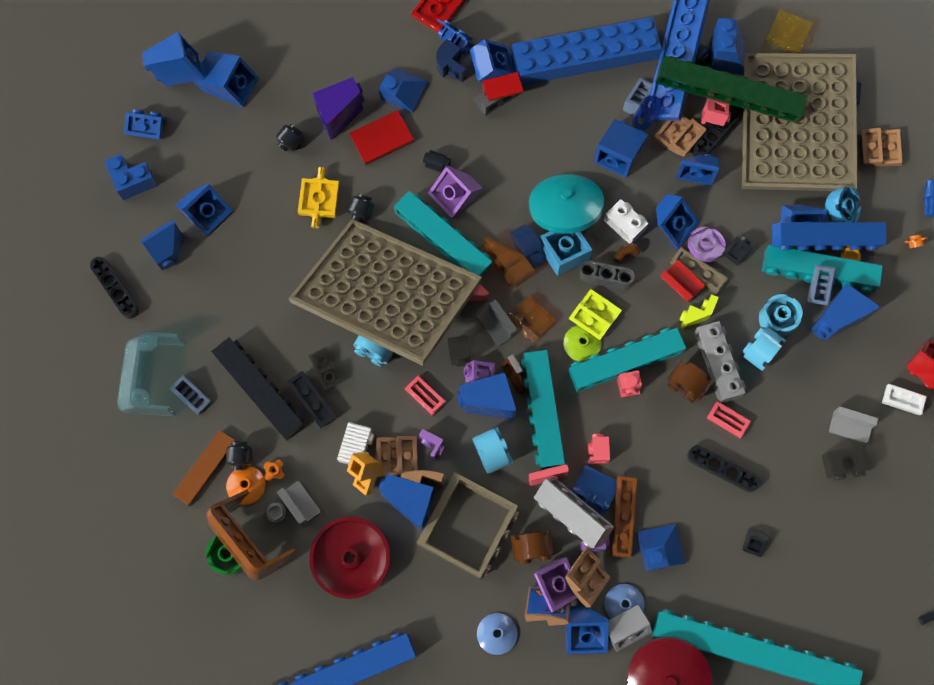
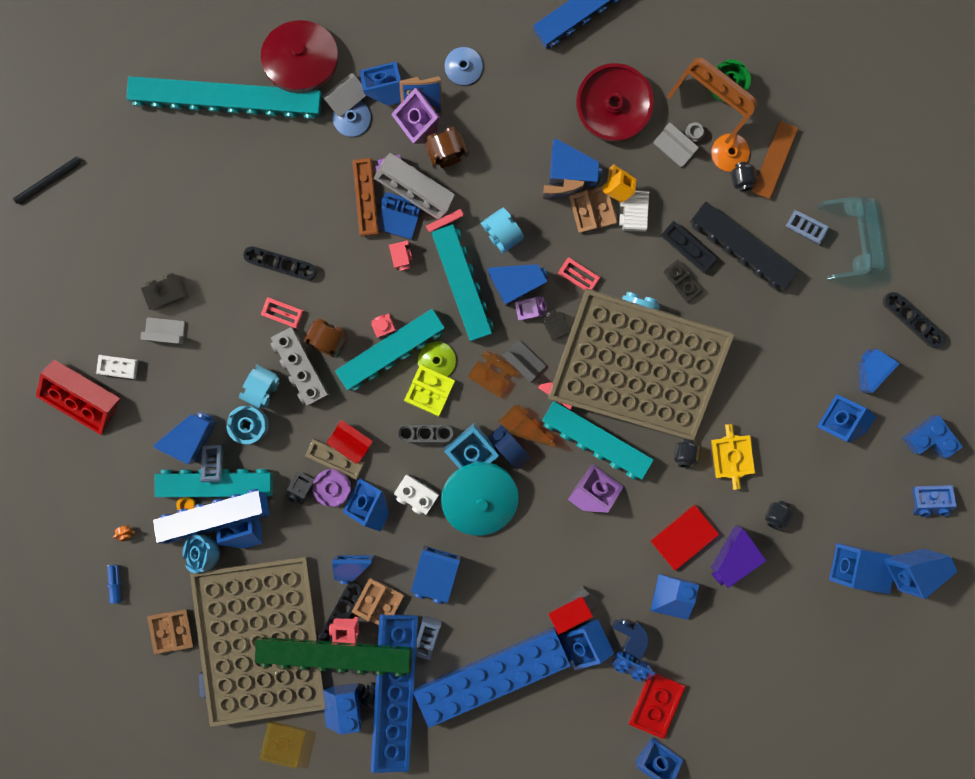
camera: 165 degrees right, 15 degrees up
orange plate [264,460,284,481] -> none
dark tan window [417,472,520,579] -> none
medium lavender bracket [419,429,445,459] -> none
black brick [423,150,451,173] -> none
reddish brown plate [501,355,525,394] -> none
medium nougat slope [565,547,610,608] -> none
reddish brown arm [613,243,641,264] -> none
clear blue plate [632,95,662,130] -> none
blue slope [637,524,685,571] -> none
neon yellow slope [680,294,719,329] -> none
black slope [742,528,768,557] -> none

